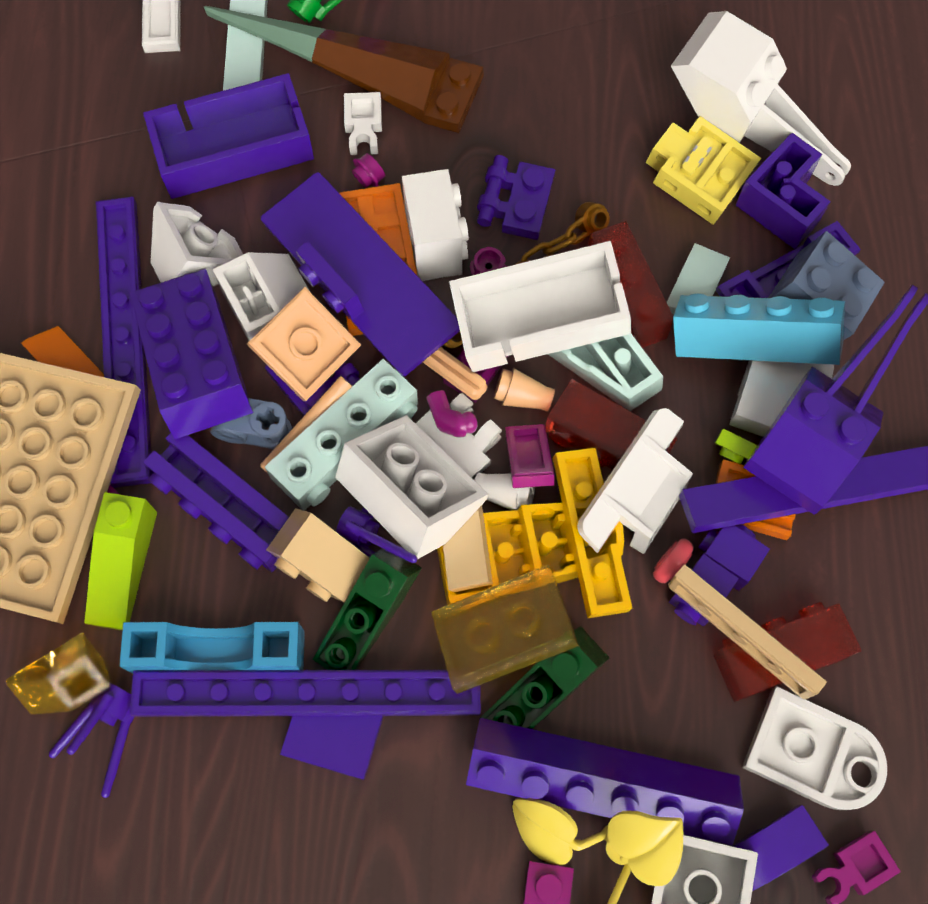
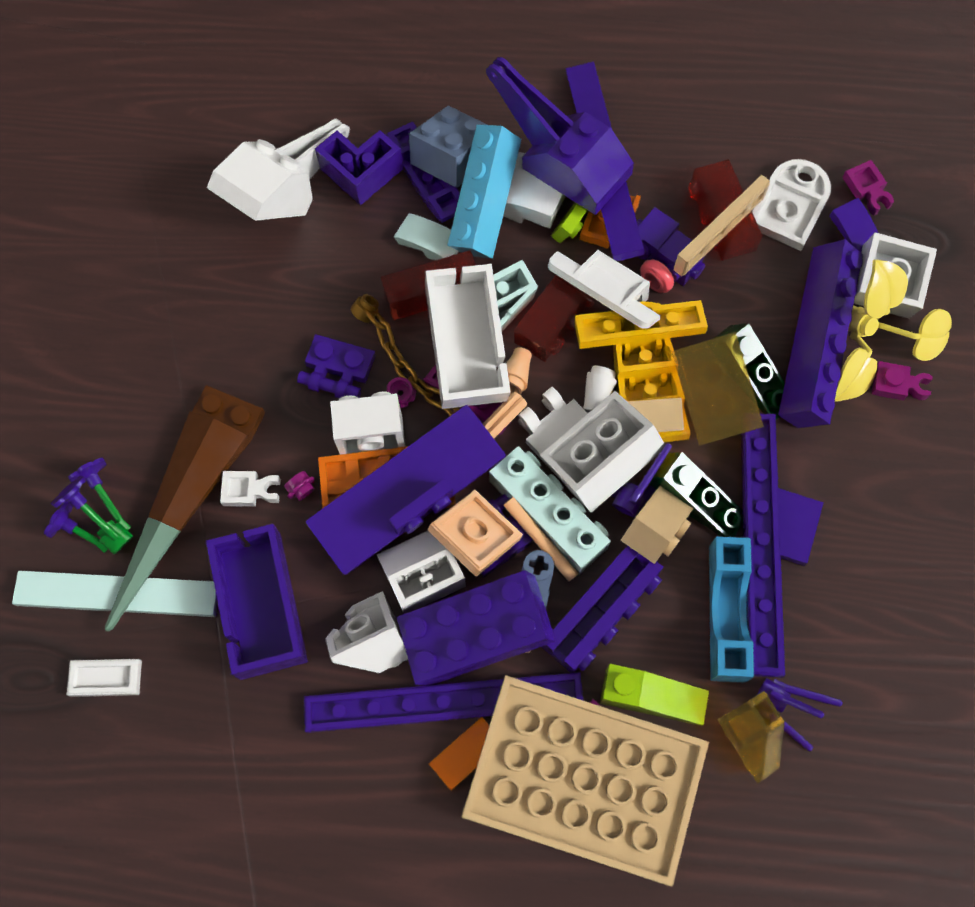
camera: 85 degrees left, 0 degrees up
magenta arm [426,390,478,438] -> none
magenta tile [505,424,554,488] -> none
light yellow piece [646,116,761,225] -> none

